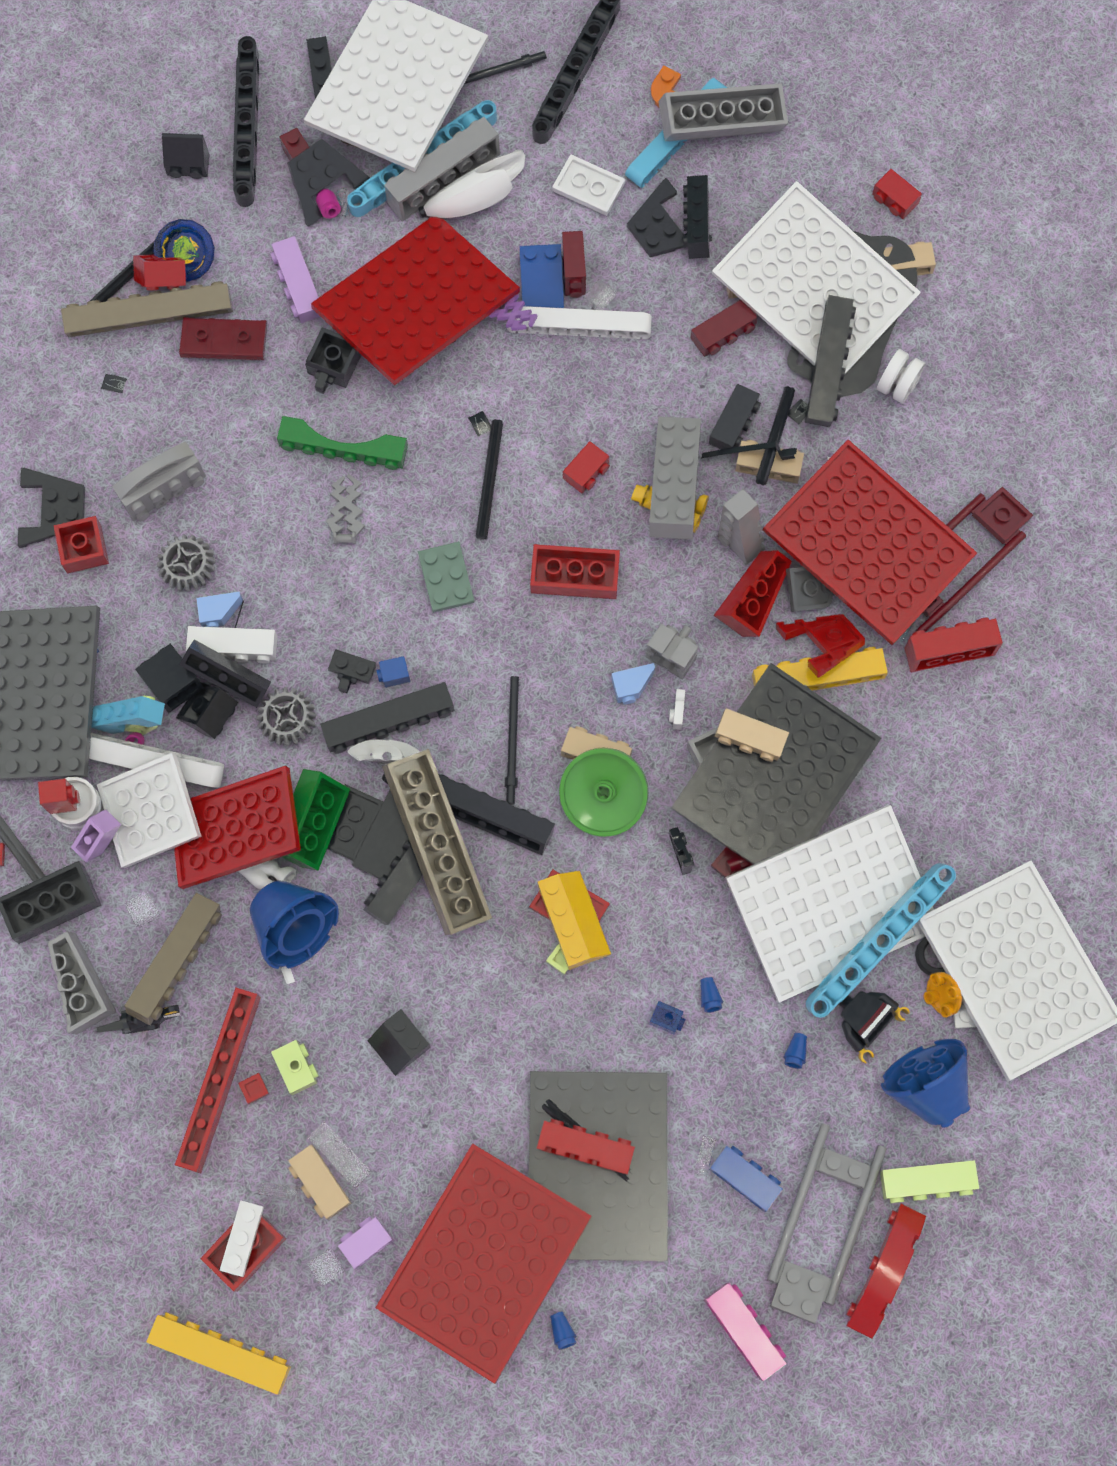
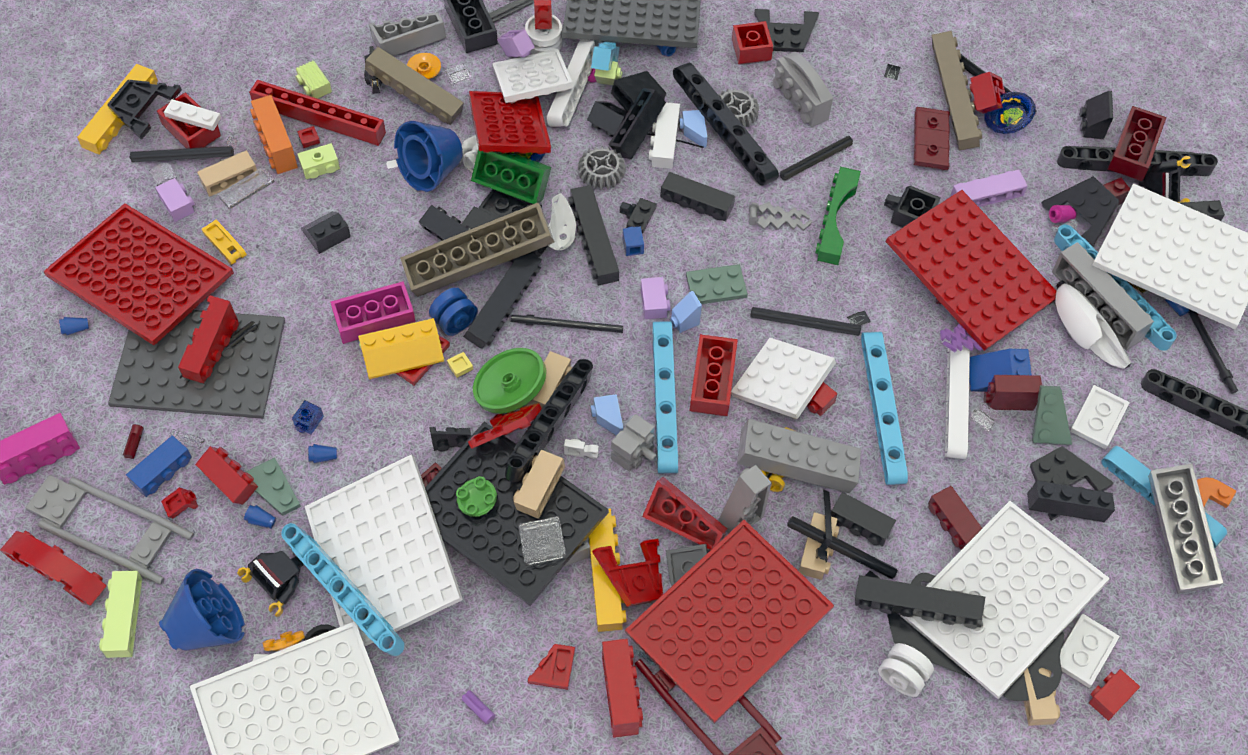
camera: 90 degrees right, 15 degrees down
none -> black wing [107,80,182,139]
none -> dark red piece [123,424,144,459]
none -> black axle [129,146,234,162]
none -> red bracket [161,487,198,519]
none -> red brick [195,446,258,505]
none -> yellow plate [201,219,247,265]
none -> sand green wing [246,457,301,516]
none -> orange brick [250,95,298,174]
none -> yellowish green brick [295,60,332,99]
none -> dark pink brick [330,281,416,344]
none -> light orange dish [407,53,441,79]
none -> blue wheel [429,288,478,336]
none -> light yellow plate [447,352,473,378]
none -> bright green dish [456,476,497,516]
none -> medium lavender piece [462,690,495,725]
none -> red wing [468,403,542,449]
none -> black beam [505,359,593,482]
none -> clear tile [518,516,567,565]
none -> red wing [527,644,575,690]
none -> lavender brick [640,277,670,319]
none -> medium azure beam [653,321,678,474]
none -> black brick [660,172,735,222]
none -> light blue slope [670,291,702,333]
none -> black beam [673,62,779,186]
none -> white plate [731,338,836,419]
none -> black axle [780,136,853,181]
none -> medium azure beam [861,332,908,485]
none -> sand green wing [1032,385,1072,445]
none -> white plate [1060,613,1120,688]
none -> dark red brick [1108,106,1167,181]
none -> black torso [1138,156,1191,203]

